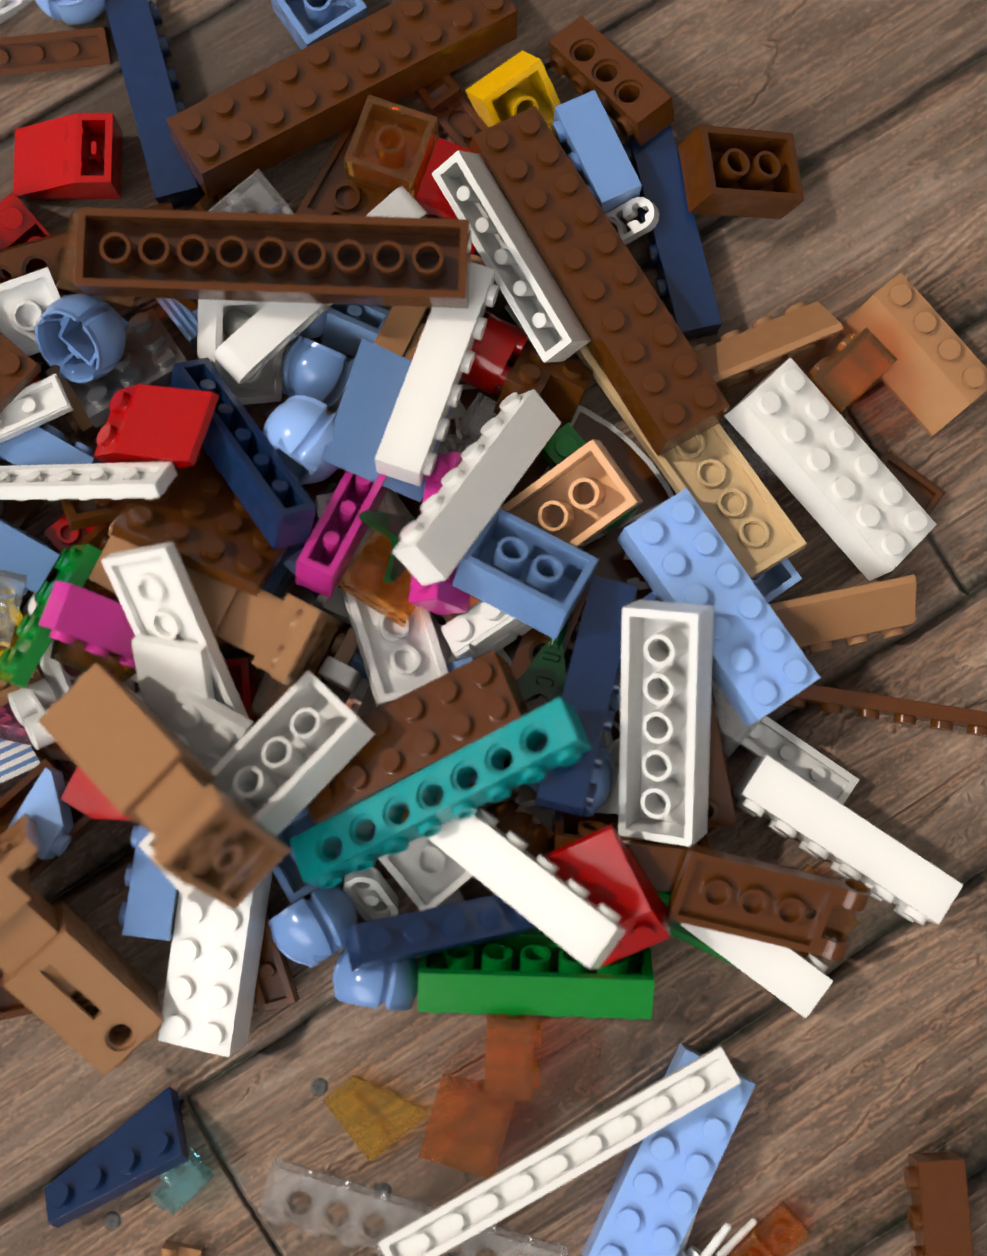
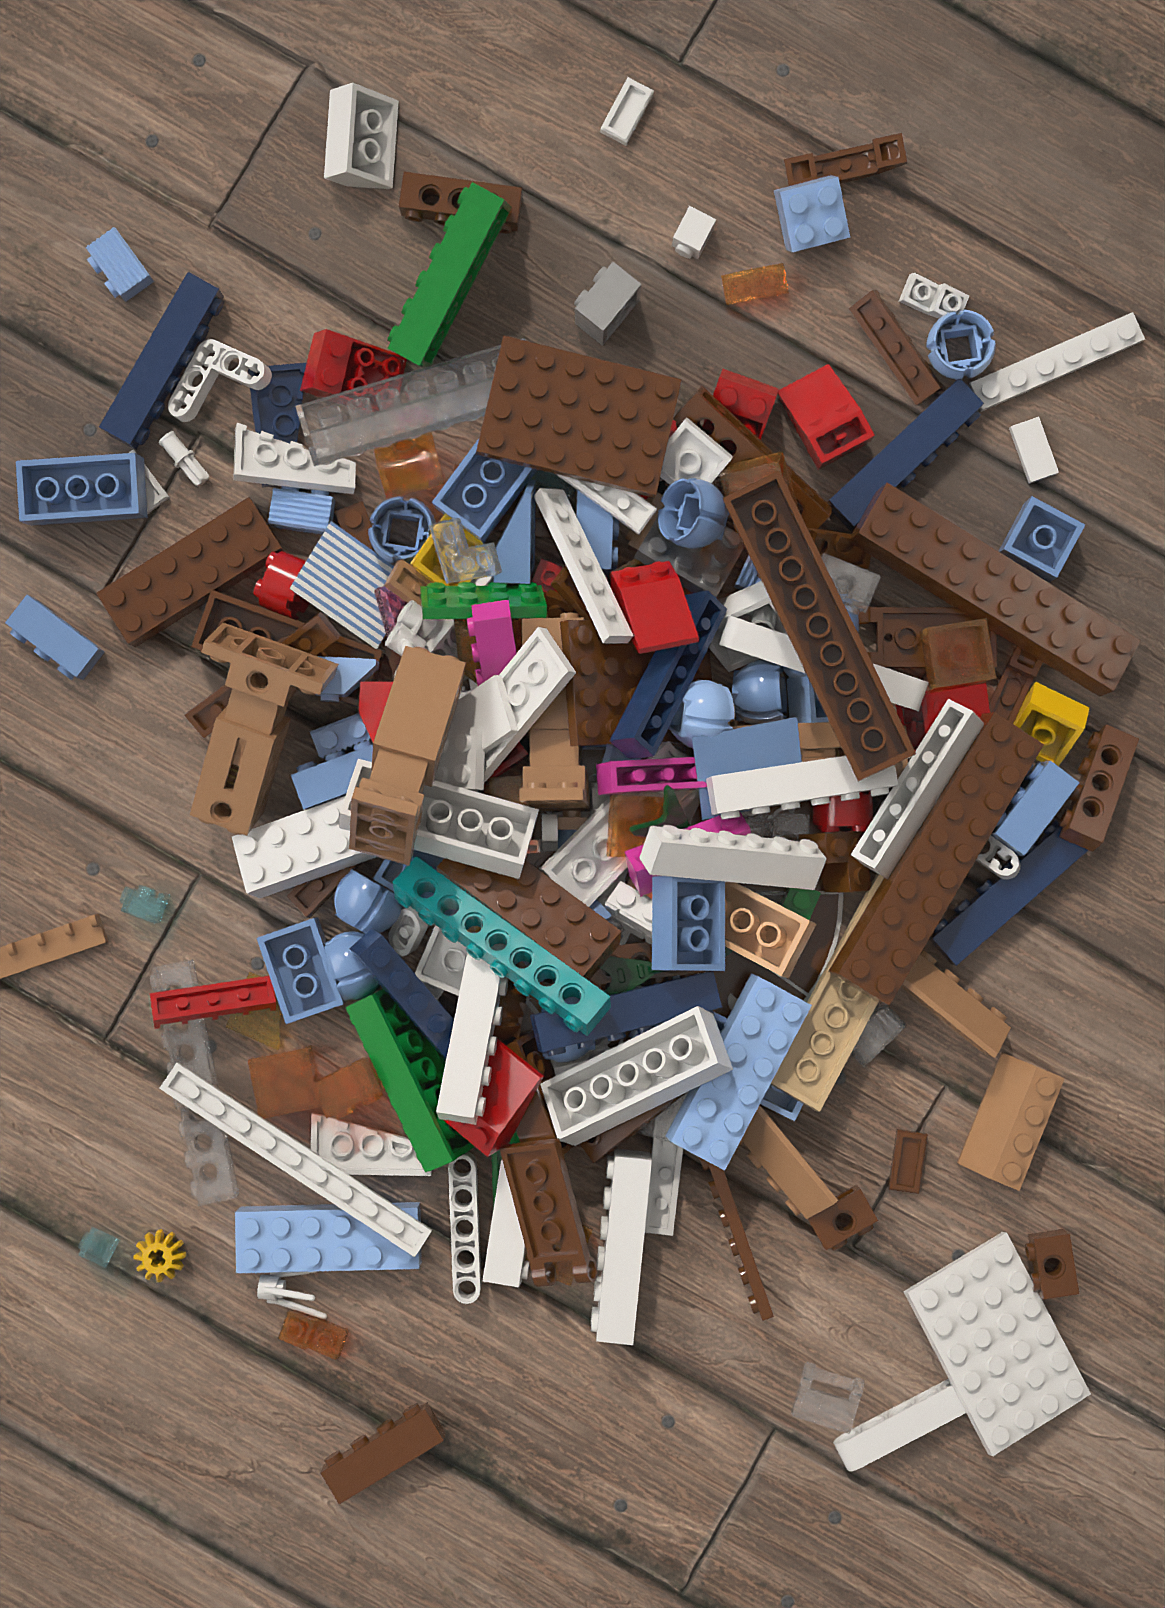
camera: 60 degrees right, 5 degrees up
dark blue wing [44,1086,190,1228] -> none
reddish brown brick [678,125,804,219] -> none
white brick [724,357,937,581] -> none
clear orange brick [807,327,898,415] -> none
none -> red hinge [150,976,276,1029]
none -> medium blue brick [256,917,347,1024]
none -> light blue brick [310,713,372,759]
none -> white wing [311,1112,432,1176]
none -> white beam [448,1152,482,1304]
none -> reddish brown brick [808,1184,878,1251]

